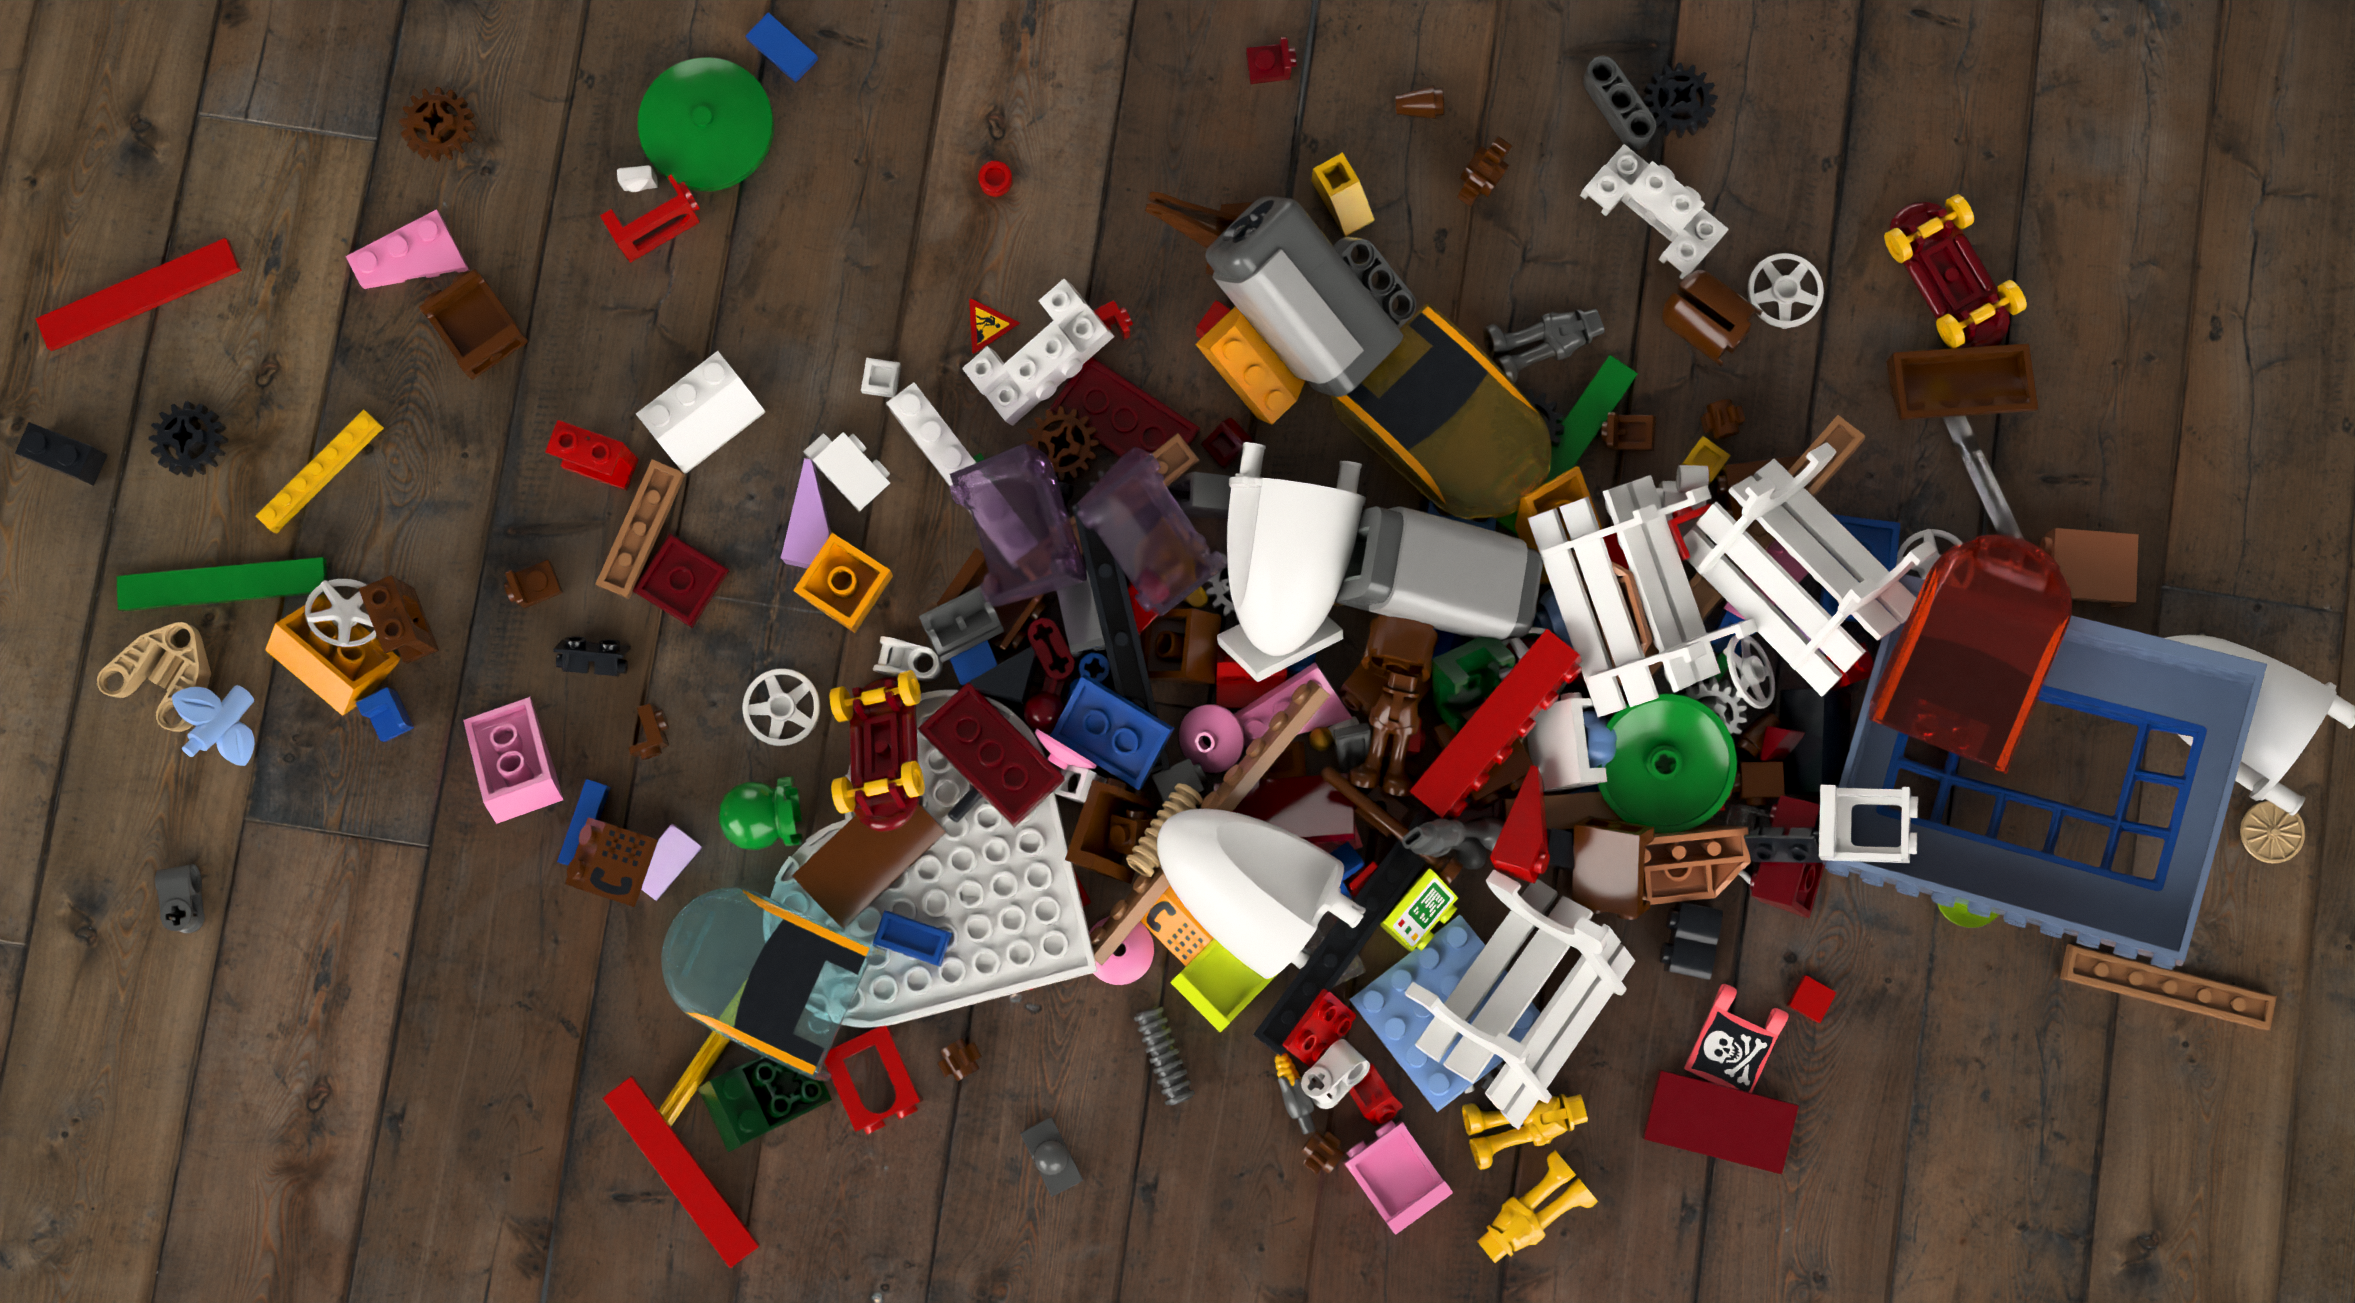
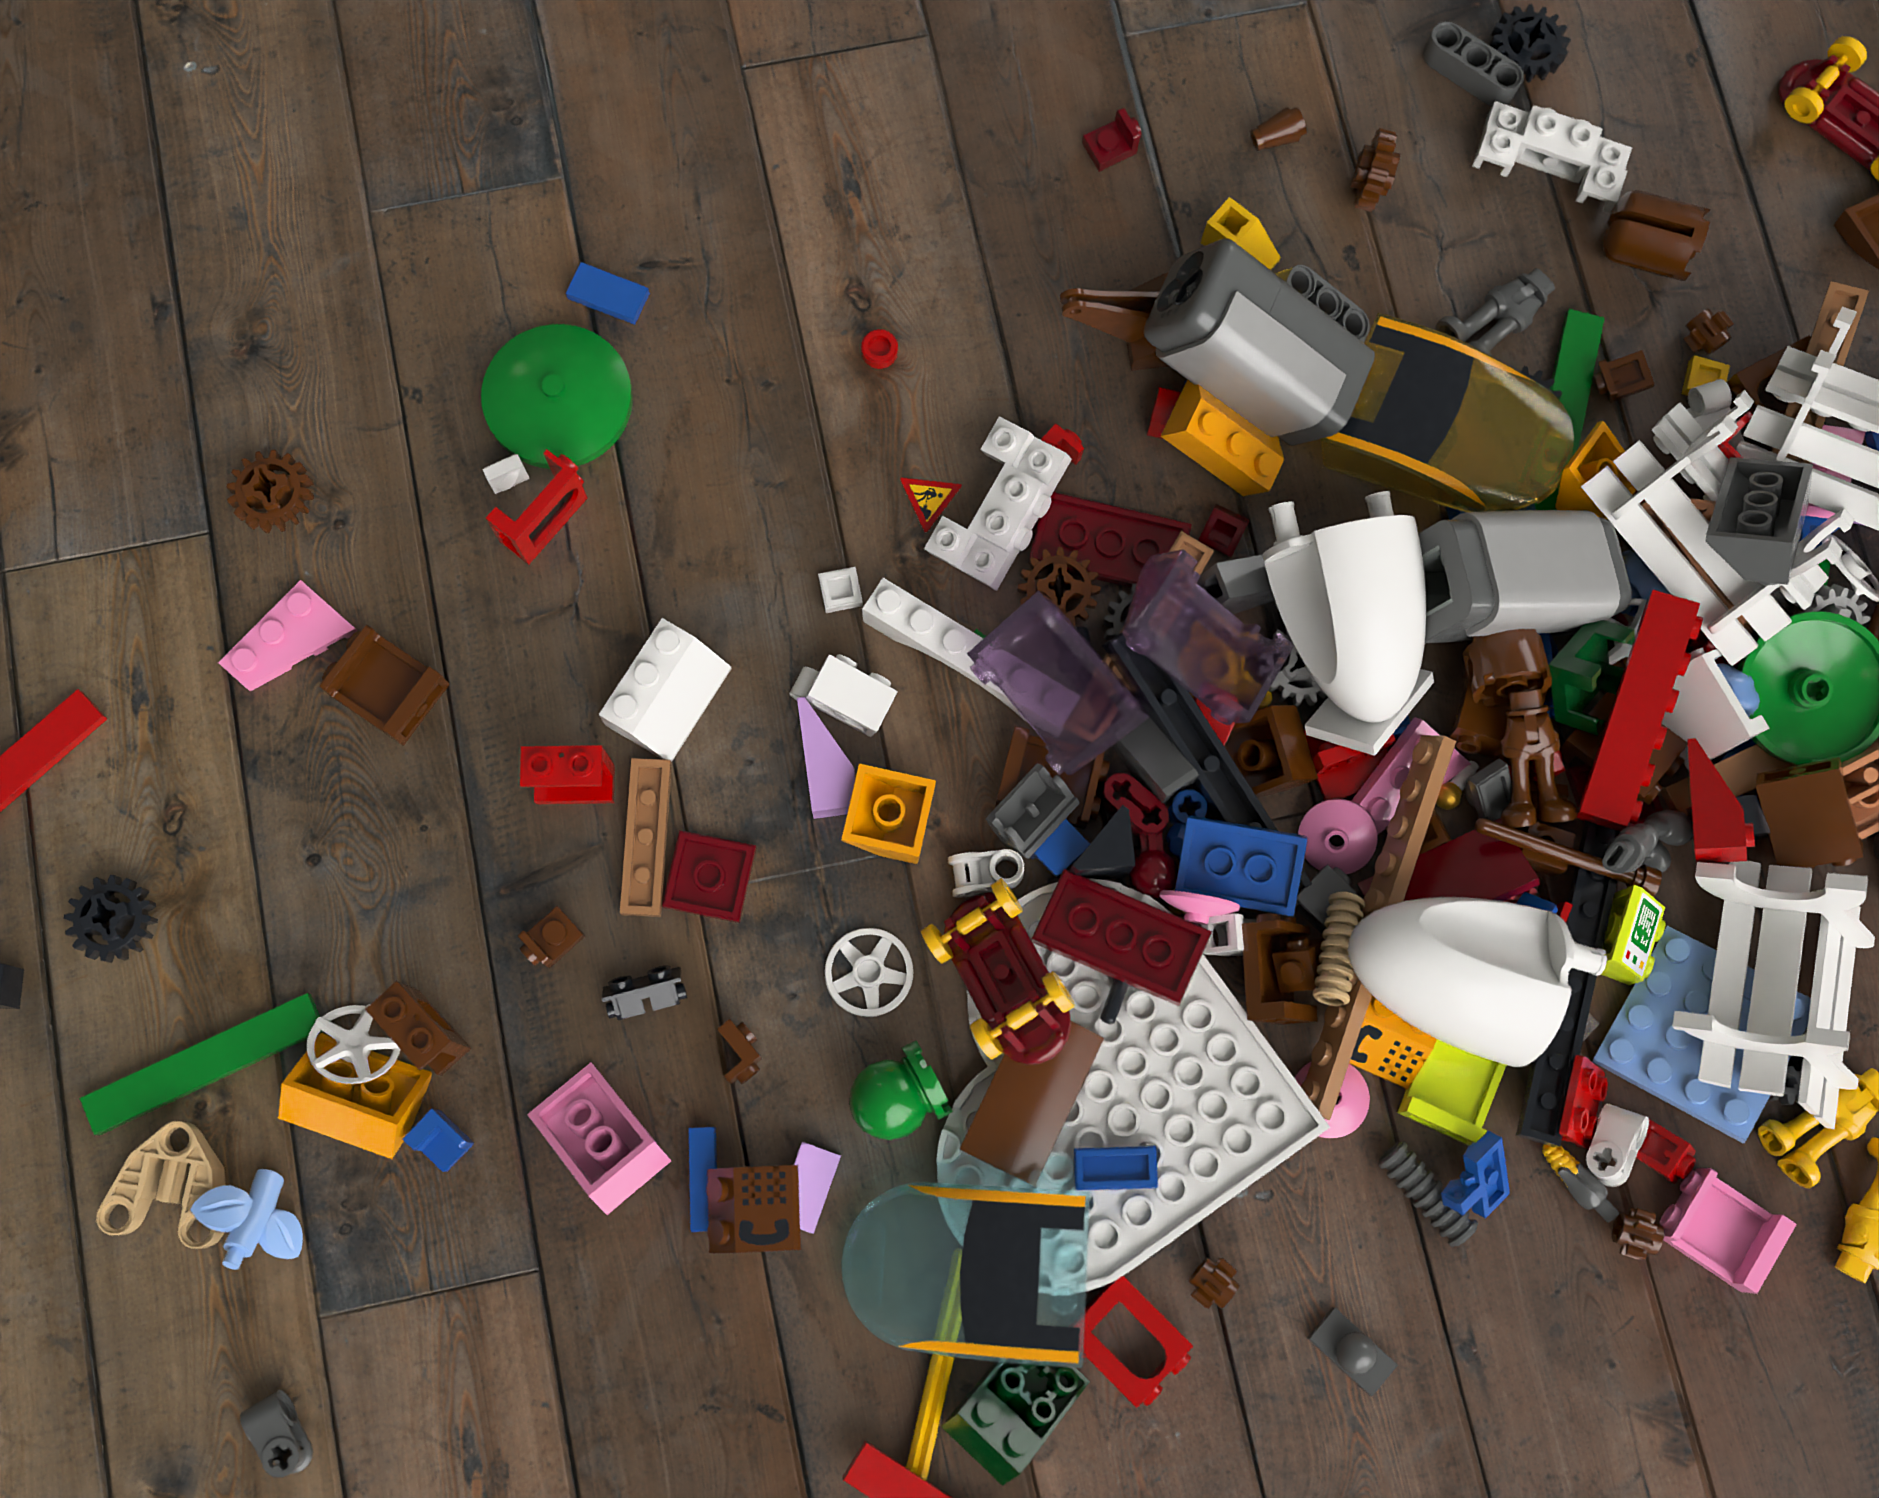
camera: 25 degrees left, 5 degrees down
yellow piece [256,409,384,534] -> none
white wheel [1747,253,1824,329] -> none
none -> blue hinge [1441,1131,1510,1218]
none -> dark grey slope [1705,457,1813,585]

